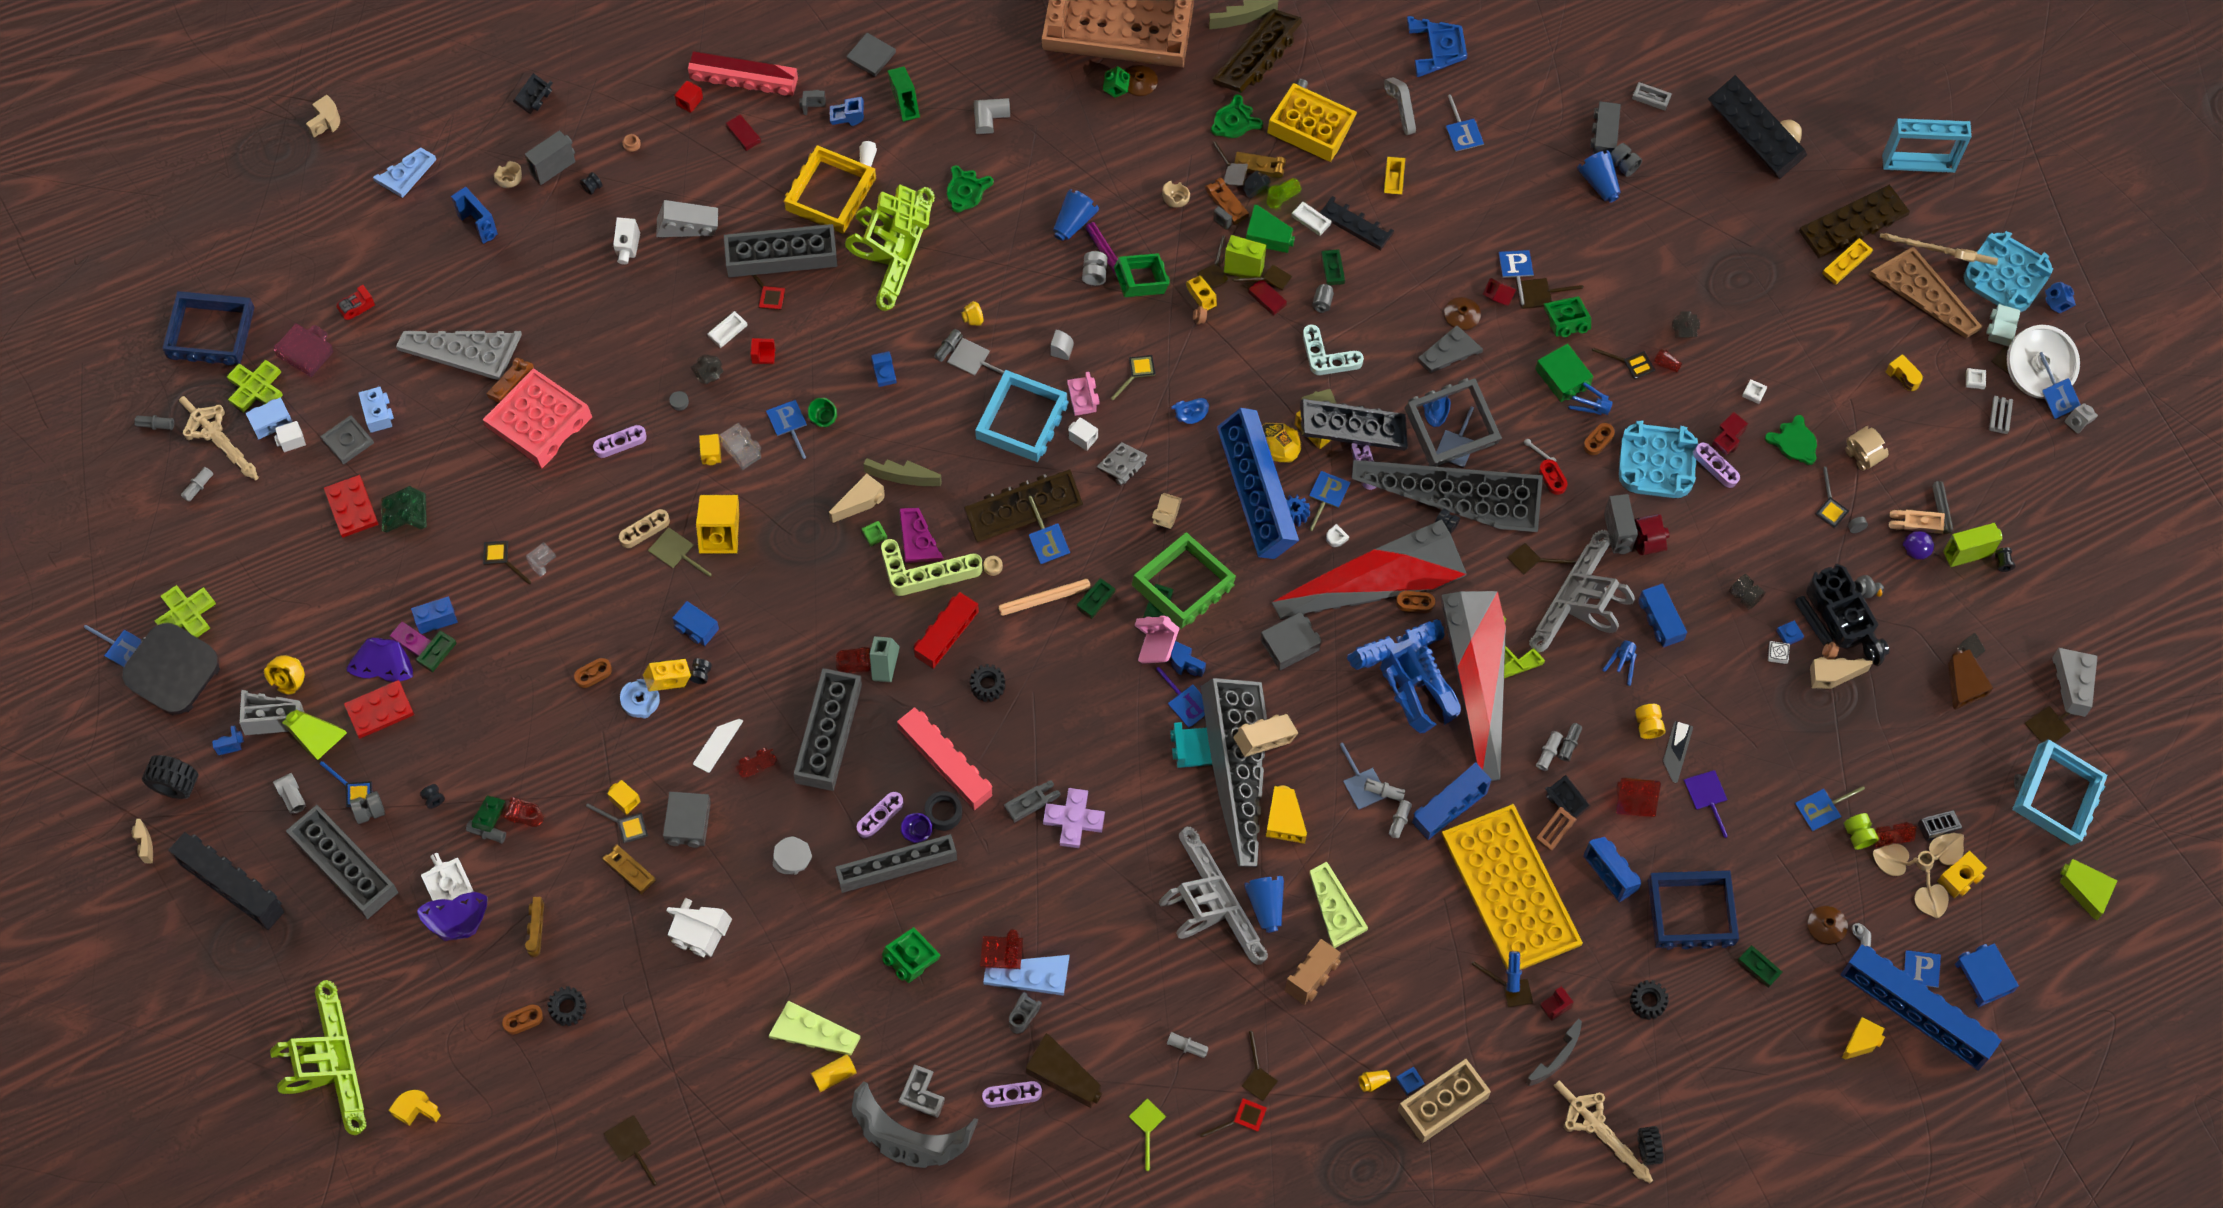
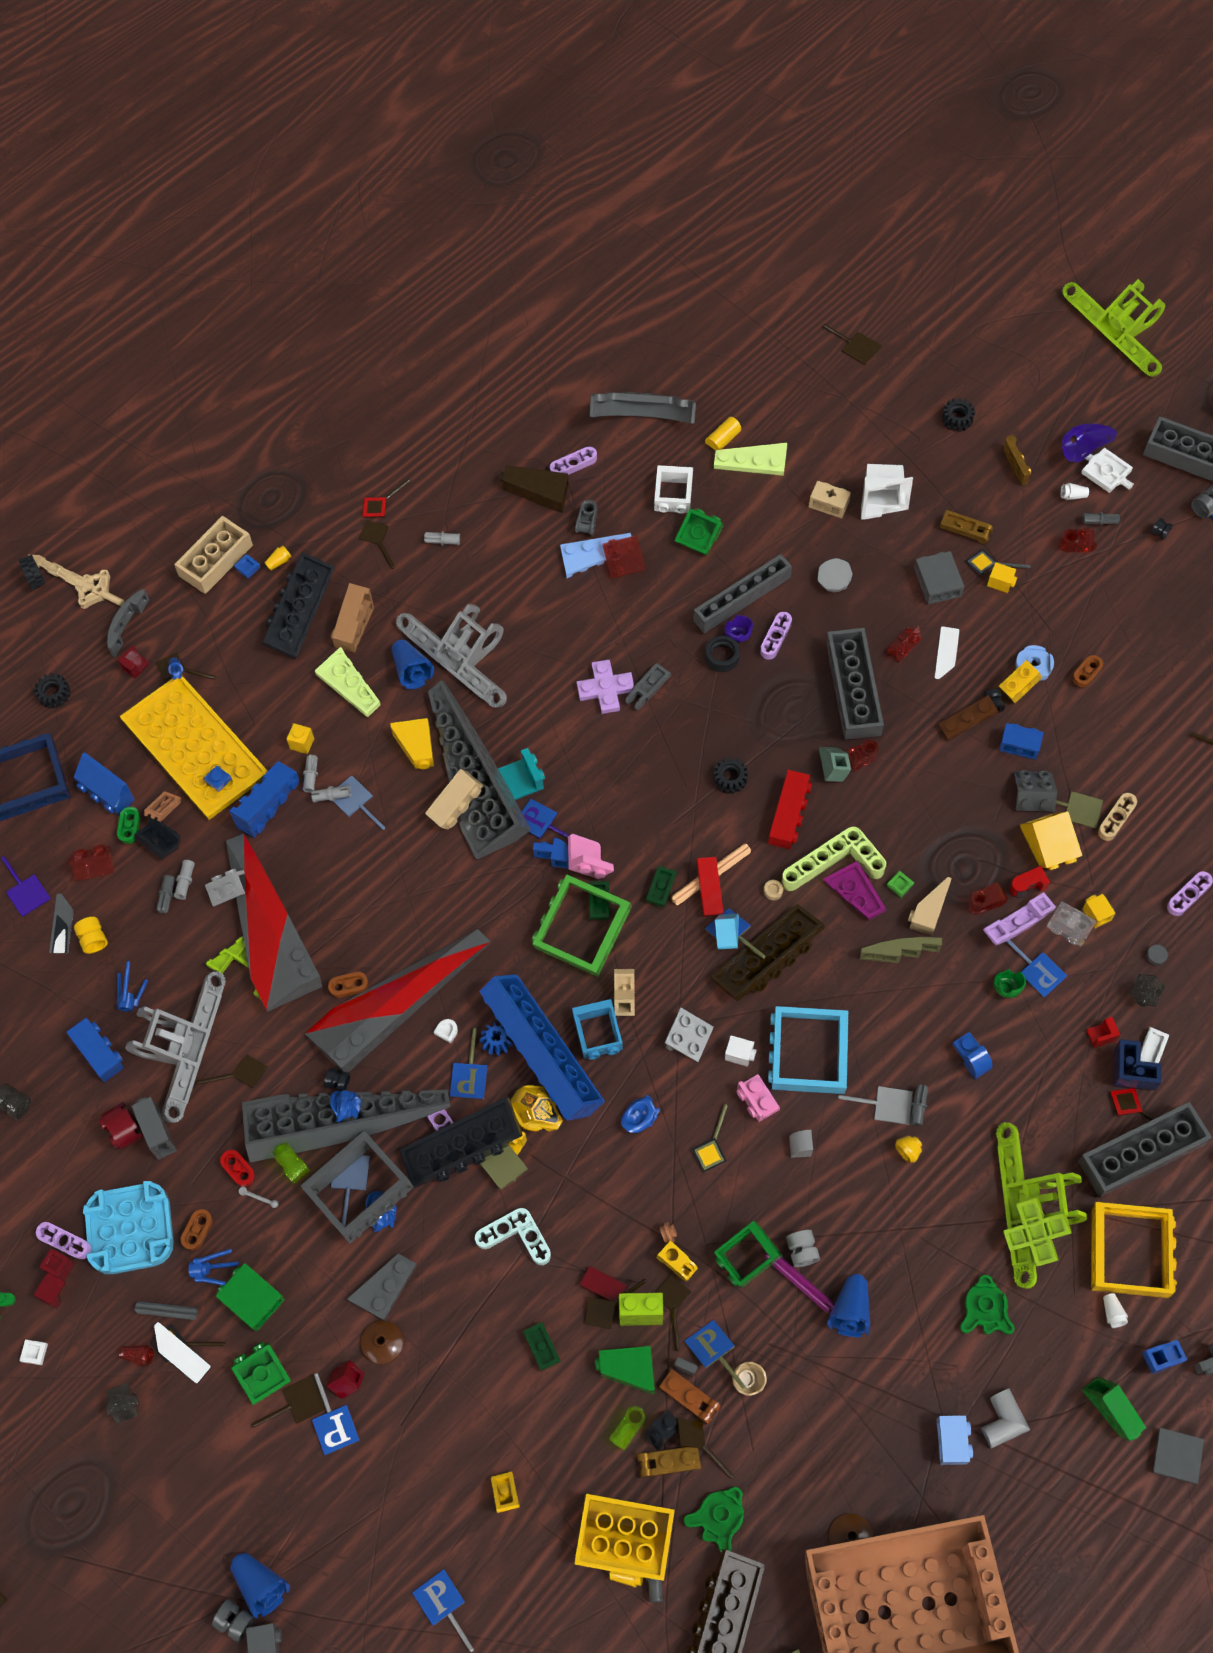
camera: 165 degrees right, 0 degrees up
yellow brick [389,1090,441,1126] -> none
dark green plate [472,795,506,832] -> none
dark orange plate [502,1005,543,1035] -> none
clear panel [526,542,556,577] -> none
coral brick [897,707,992,811] -> none
light grey brick [898,1064,945,1118] -> none
green brick [1103,66,1130,98] -> none
lime piece [1129,1098,1166,1171] -> none
dark grey brick [1260,612,1321,671] -> none
white tile [1291,202,1331,236] -> none
dark grey brick [1312,284,1334,313] -> none
black hinge [1320,196,1394,251] -> none
blue piece [1346,619,1461,733] -> none
light grey beam [1384,77,1416,135] -> none
none -> green plate [117,807,141,844]
none -> dark grey axle [135,1301,198,1320]
none -> white sticker [154,1322,211,1383]
none -> blue plate [204,765,232,792]
none -> light grey bracket [205,869,245,906]
none -> black plate [262,552,335,660]
none -> clear neon green piece [272,1142,310,1184]
none -> yellow brick [287,723,314,754]
none -> blue hat [330,1090,361,1122]
none -> dark azure window [572,999,623,1060]
none -> white window [654,465,693,514]
none -> blue piece [685,1320,745,1389]
none -> red tile [696,857,724,917]
none -> medium azure slope [715,913,739,949]
none -> tan brick [809,481,851,519]
none -> light blue brick [937,1416,973,1465]
none -> reddish brown plate [939,695,999,741]
none -> clear red piece [968,883,1008,915]
none -> lavender slope [983,892,1056,946]
none -> red leg [1010,866,1050,898]
none -> dark grey bracket [1014,770,1058,812]
none -> white cone [1061,483,1089,500]
none -> dark blue brick [1114,1039,1161,1090]

